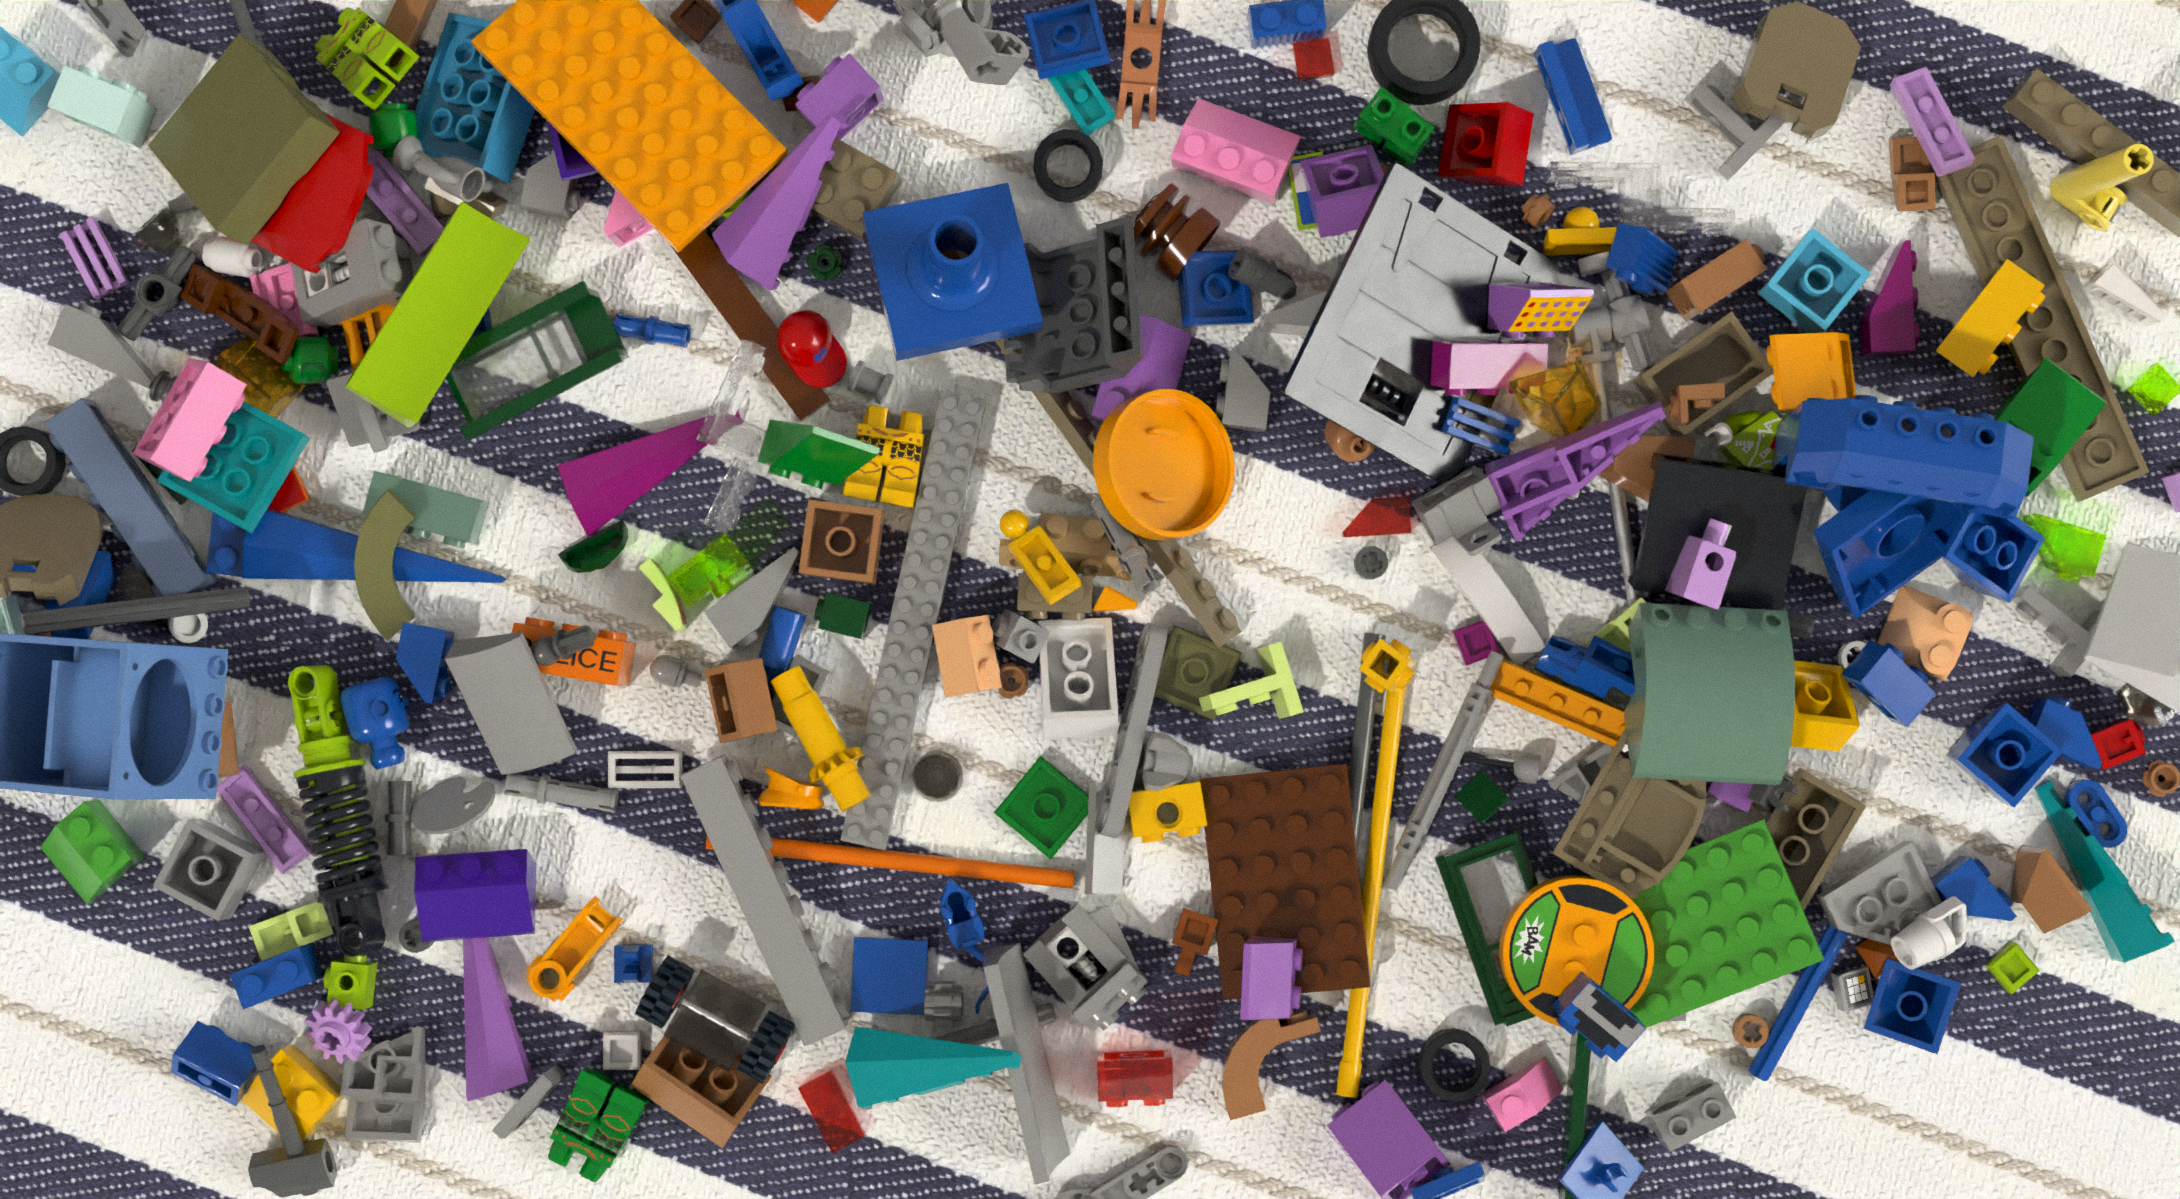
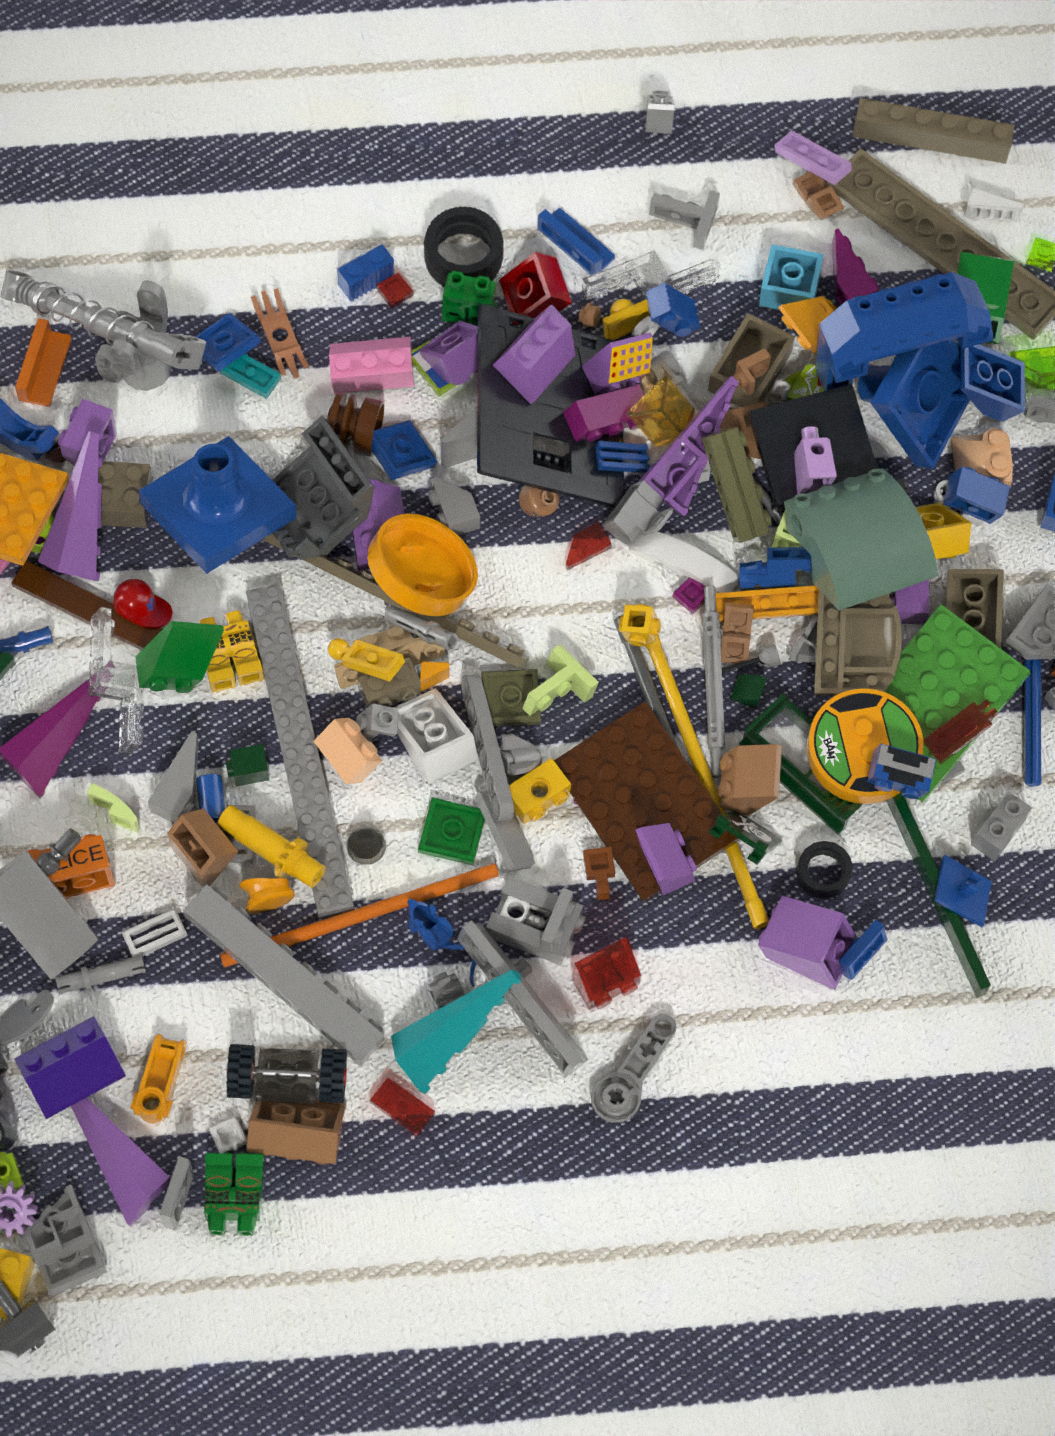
camera: 35 degrees left, 20 degrees down
dark grey bush [399,918,434,953] -> none
dark green plate [557,520,628,573] -> none
blue tile [614,944,653,983] -> none
light grey cylinder [650,655,702,688] -> none
clear neon green brick [666,533,752,609] -> none
medium nougat brick [799,499,885,585] -> none
dark green plate [807,244,843,281] -> none
light grey bush [847,360,894,404] -> none
blue tile [850,936,929,1015] -> none
medium nougat plate [998,662,1029,699] -> none
black tyre [1033,129,1103,203] -> none
medium nougat arch [1222,1010,1321,1121] -> none
dark grey hinge [1228,247,1297,300] -> none
dark grey bush [1354,546,1388,580] -> none
bright pink slope [1481,1057,1564,1132] -> none
light grey axle [1601,269,1655,372] -> none
medium nougat slope [1666,239,1767,322] -> none
medium nougat bush [1732,1013,1769,1049] -> none
dark tan piece [1733,1,1861,142] -> none
dark grey tile [1747,776,1798,813] -> none
yellow brick [1936,259,2046,377] -> none
light yellow axle [2050,144,2154,231] -> none
none -> medium lavender slope [493,304,575,404]
none -> olive brick [701,427,771,543]
none -> dark green flag [708,811,782,865]
none -> medium nougat slope [718,744,782,816]
none -> medium nougat slope [721,602,754,664]
none -> clear red hinge [923,699,998,765]

